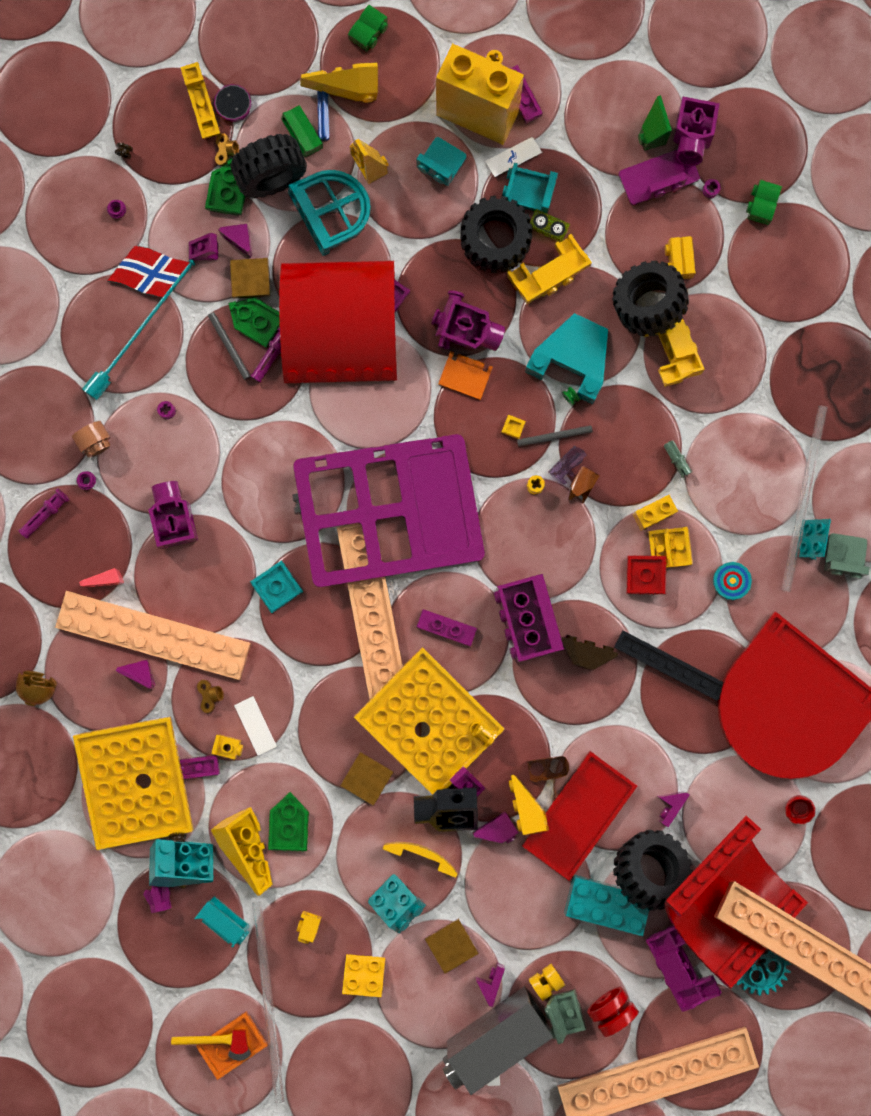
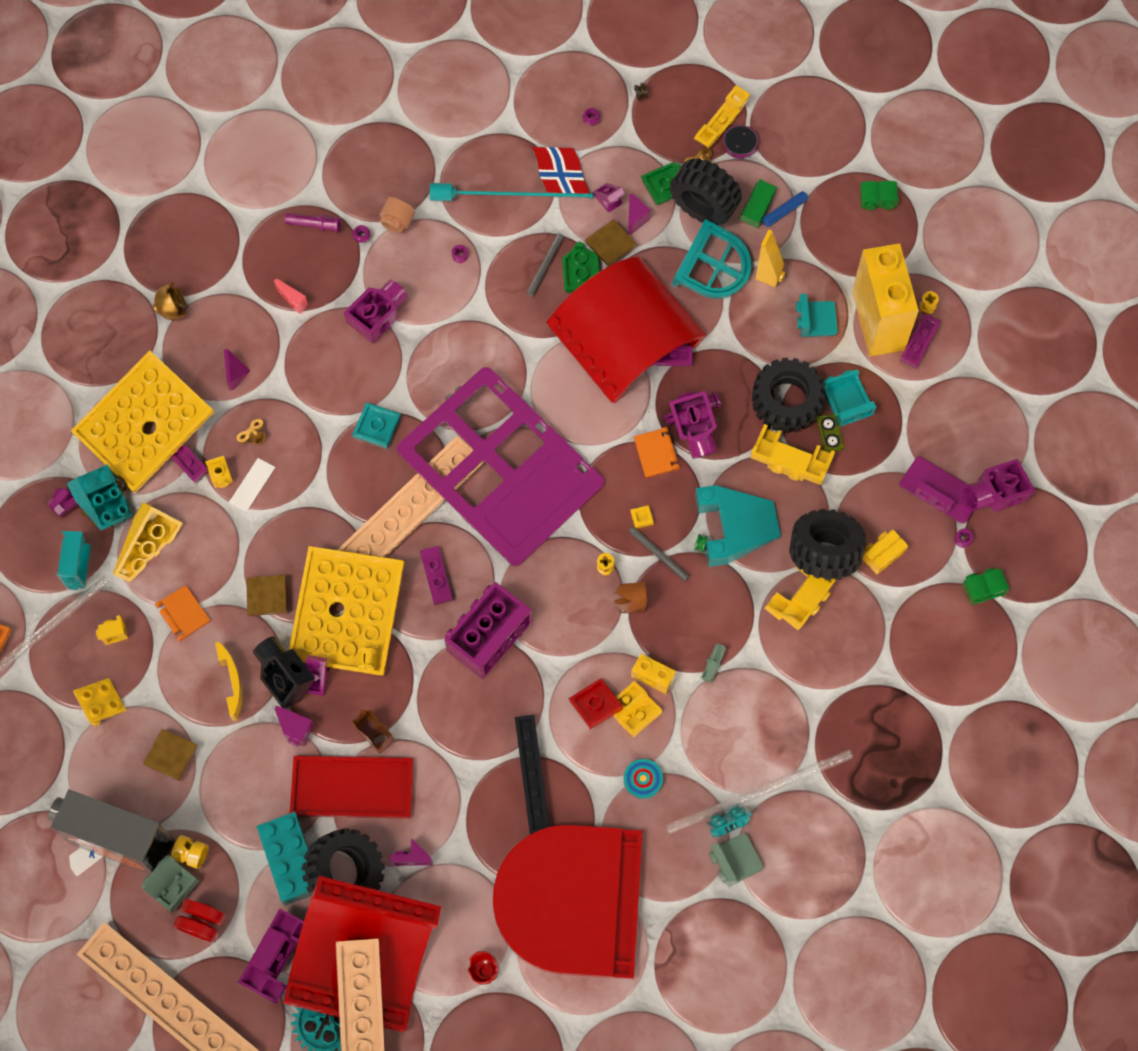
camera: 55 degrees right, 15 degrees down
light nougat plate [55,591,251,680] -> none
magenta pin [251,327,281,383] -> none
green tile [268,792,309,851] -> none
yellow wedge [300,63,378,103] -> none
teal bracket [368,874,426,933] -> none
magenta slope [476,963,505,1007] -> none
white sticker [485,137,542,177] -> none
yellow slope [509,775,549,835] -> none
clear purple plate [548,446,587,484] -> none
dark brown slope [561,635,618,670] -> none
green slope [638,95,672,151] -> none
none -> orange piece [155,585,211,641]

